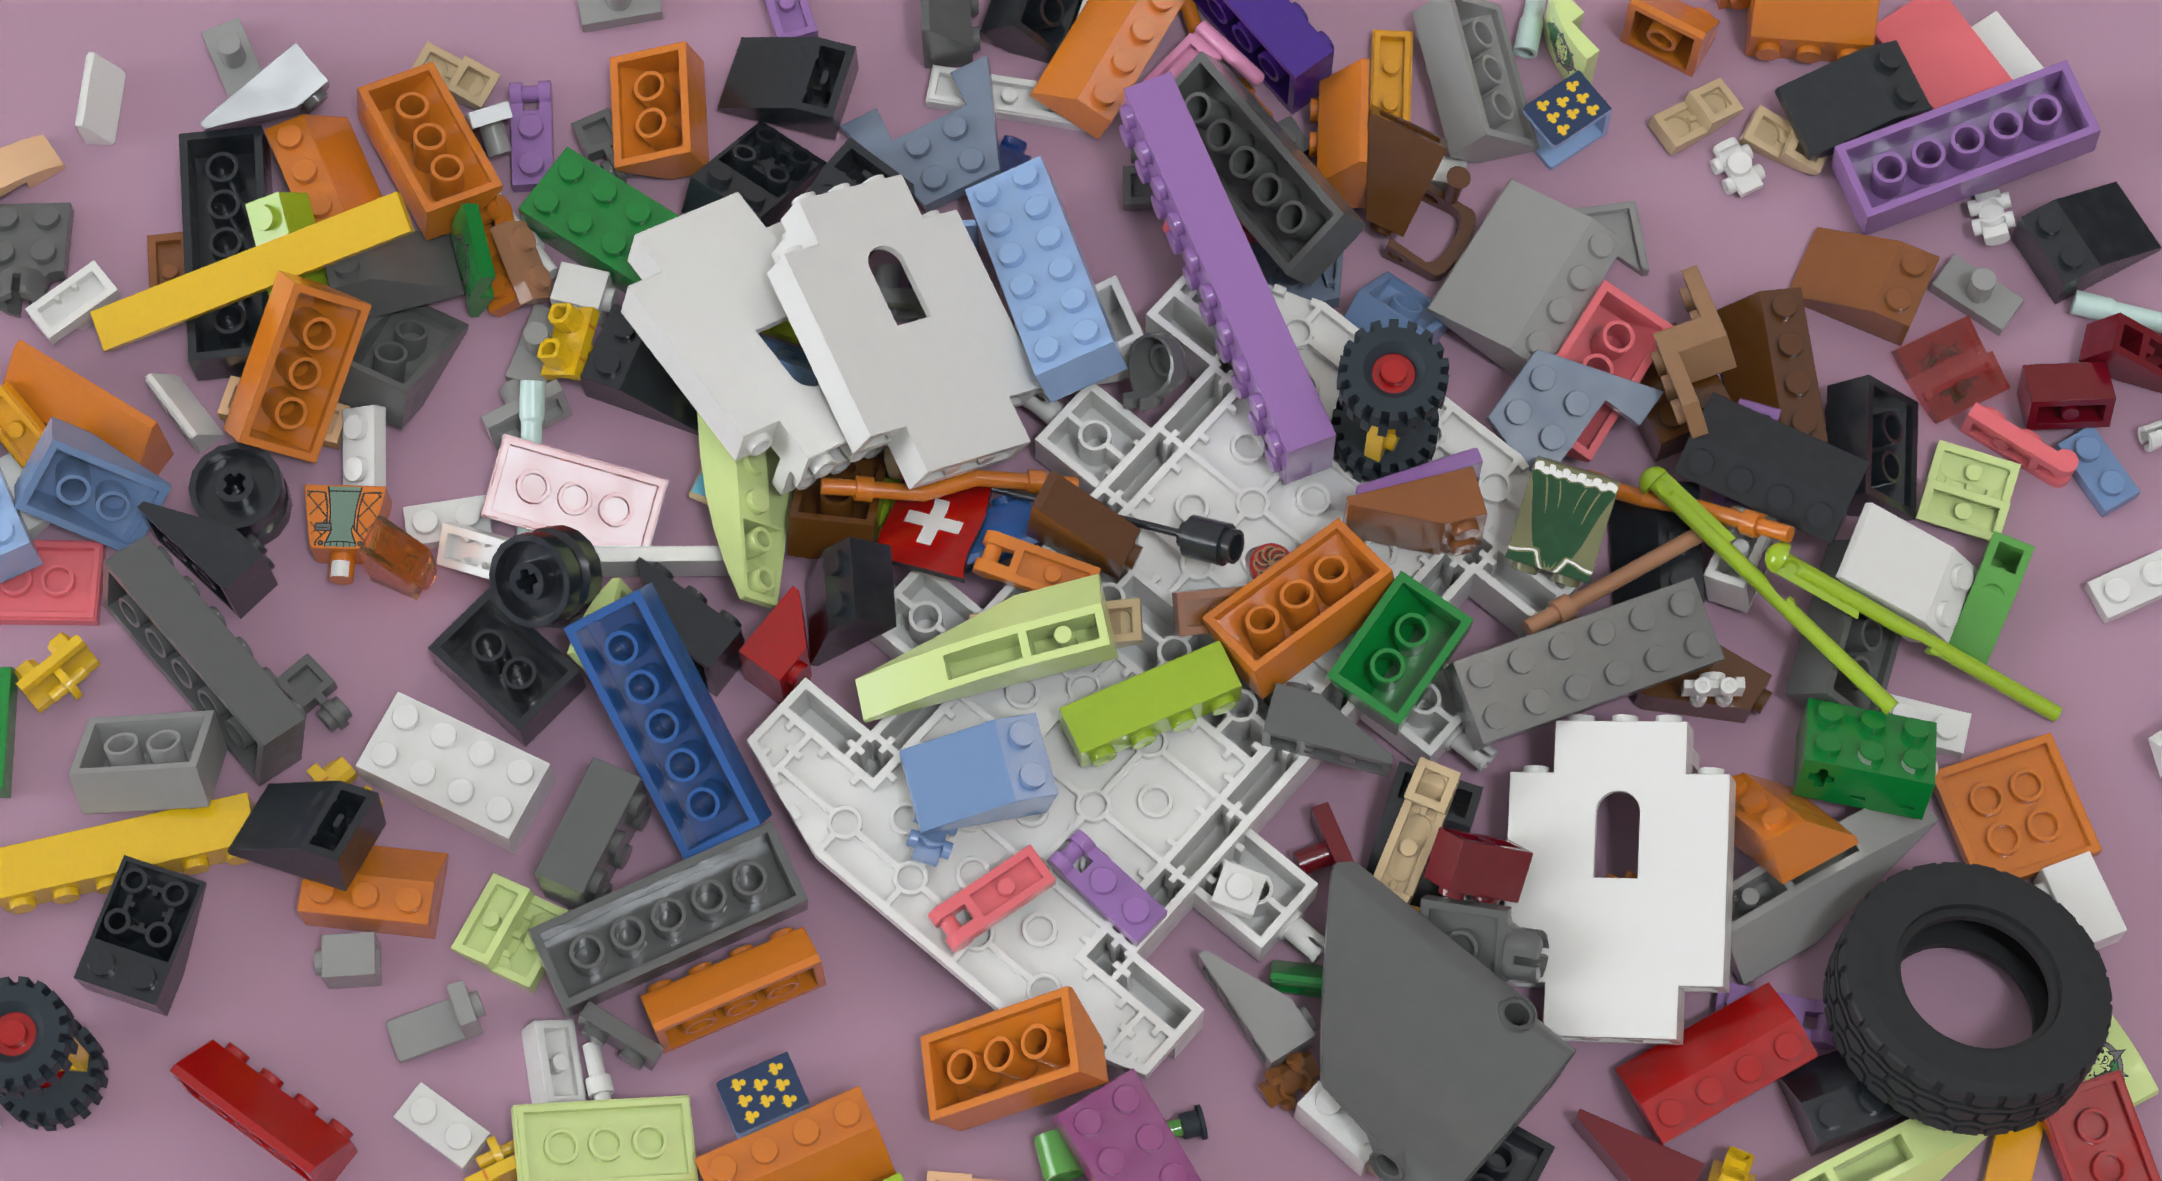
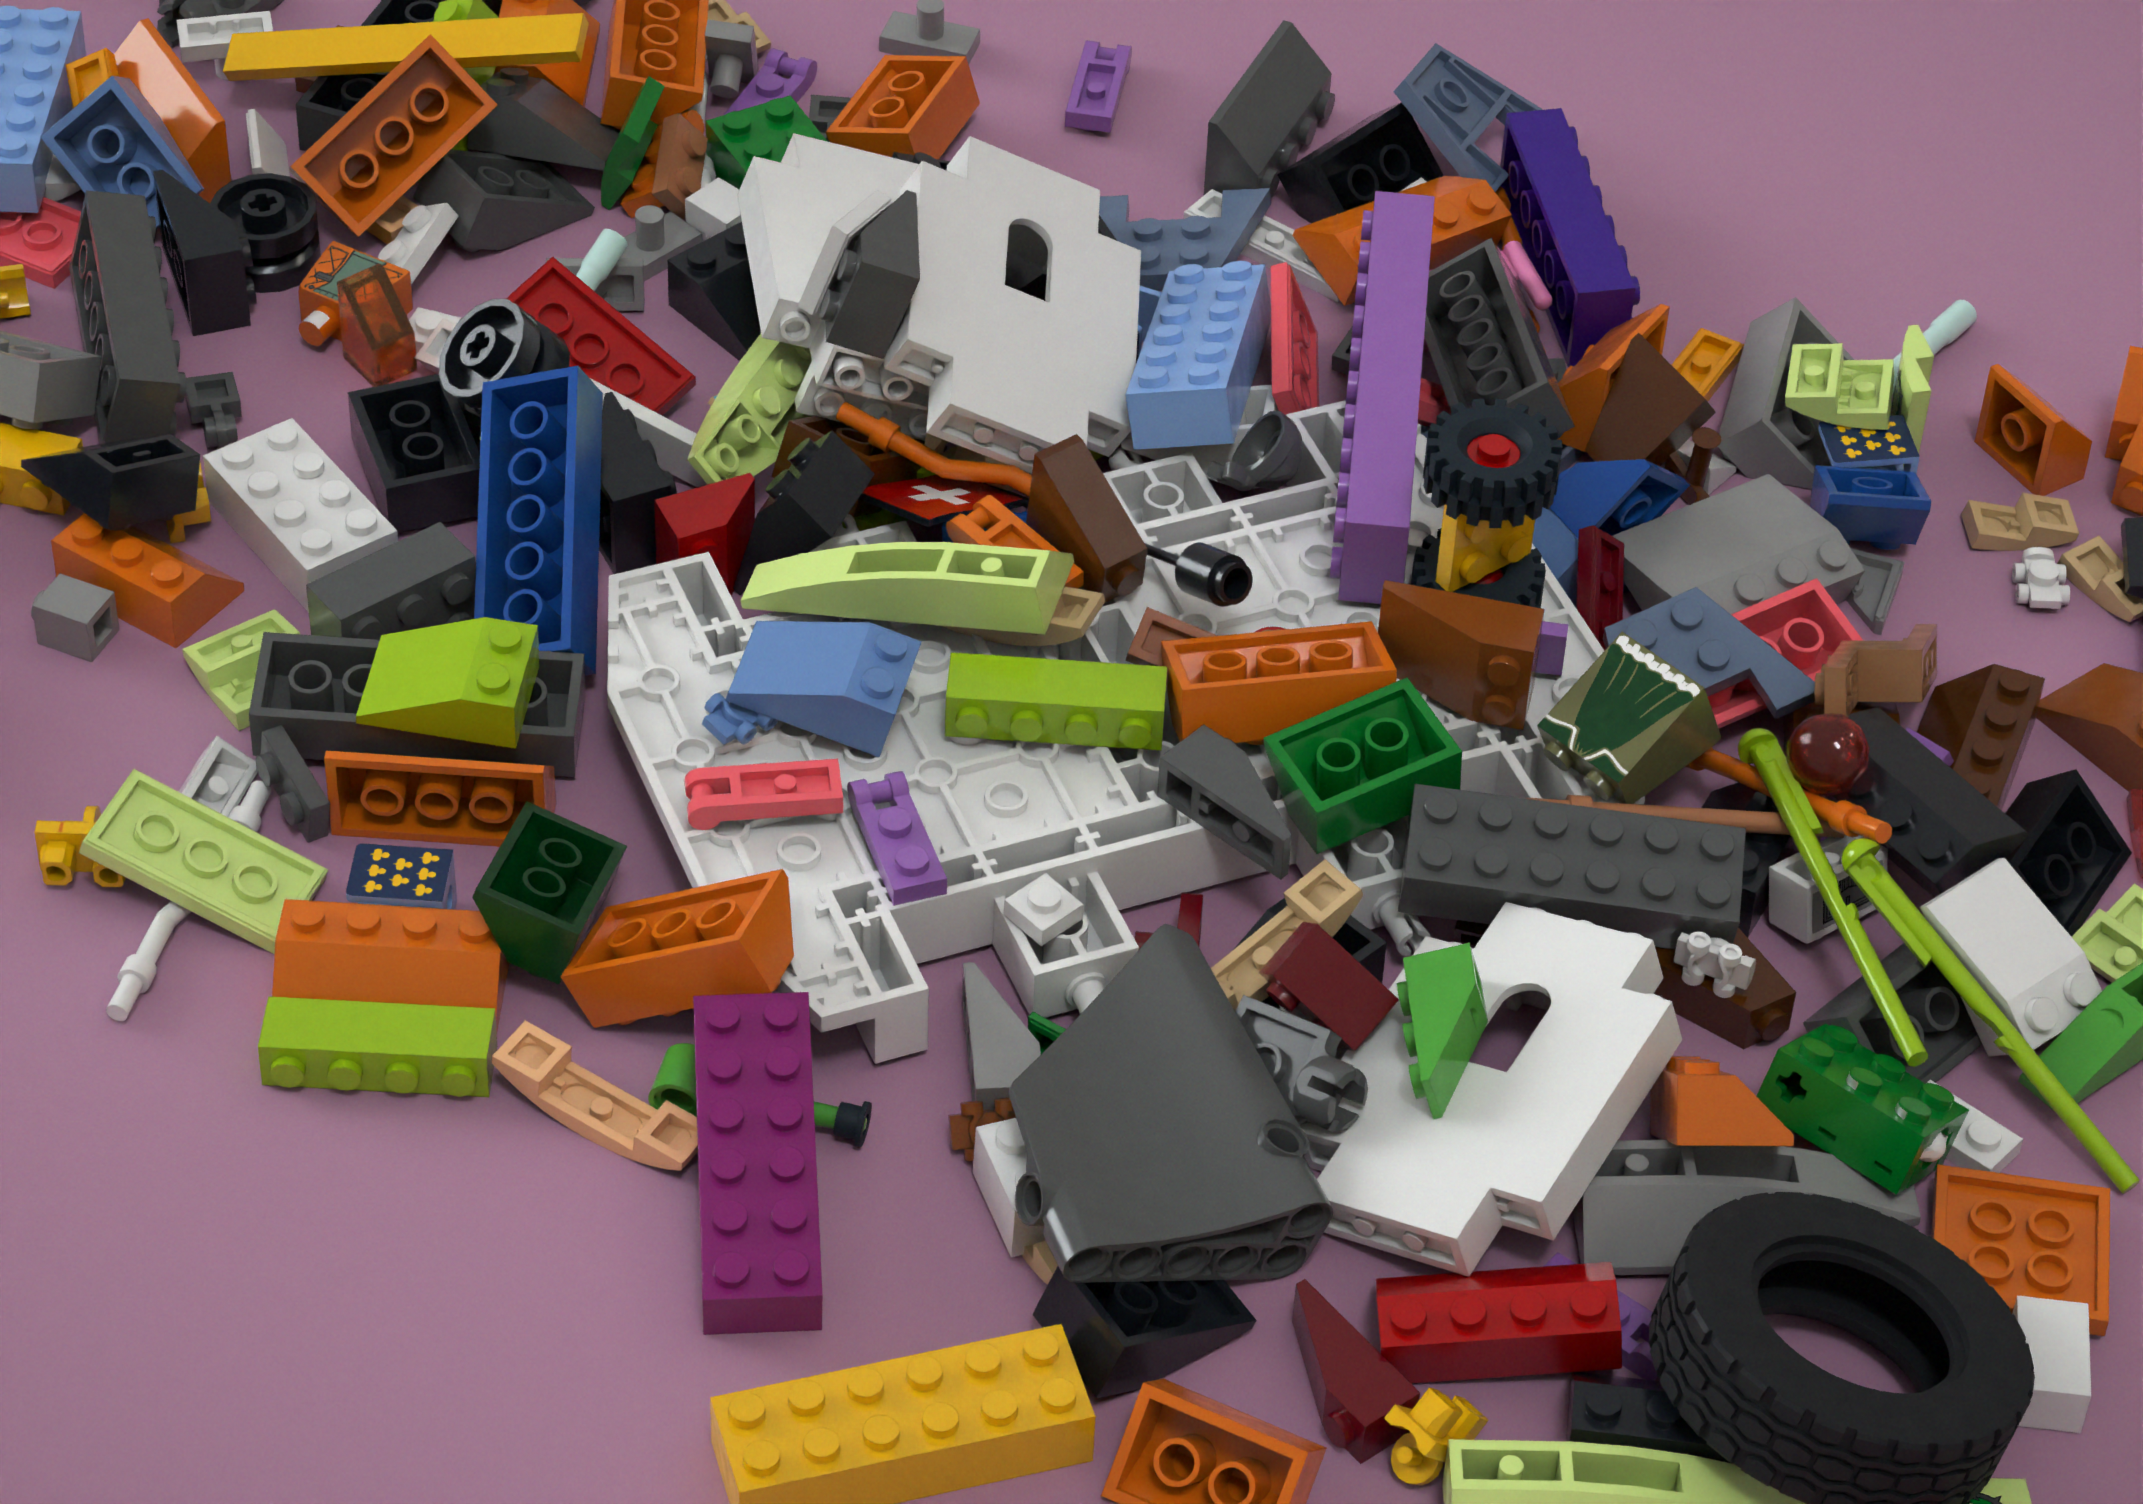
camera: 25 degrees right, 25 degrees down
light grey bracket [386,980,486,1063] -> none
white plate [393,1082,492,1172] -> none
yellow hips [537,303,600,380] -> none
black slope [718,37,859,140] -> none
none -> lime slope [356,617,539,749]
none -> dark green slope [472,801,627,985]
none -> white tile [798,189,892,315]
none -> dark grey slope [819,190,920,359]
none -> coral tile [1271,262,1319,415]
none -> bright green slope [1397,943,1488,1120]
none -> blue slope [1550,459,1690,538]
none -> dark red tile [1577,525,1624,651]
none -> yellowish green slope [1785,343,1894,430]
none -> clear red hair [1786,713,1870,798]
none -> blue slope [1810,465,1931,550]

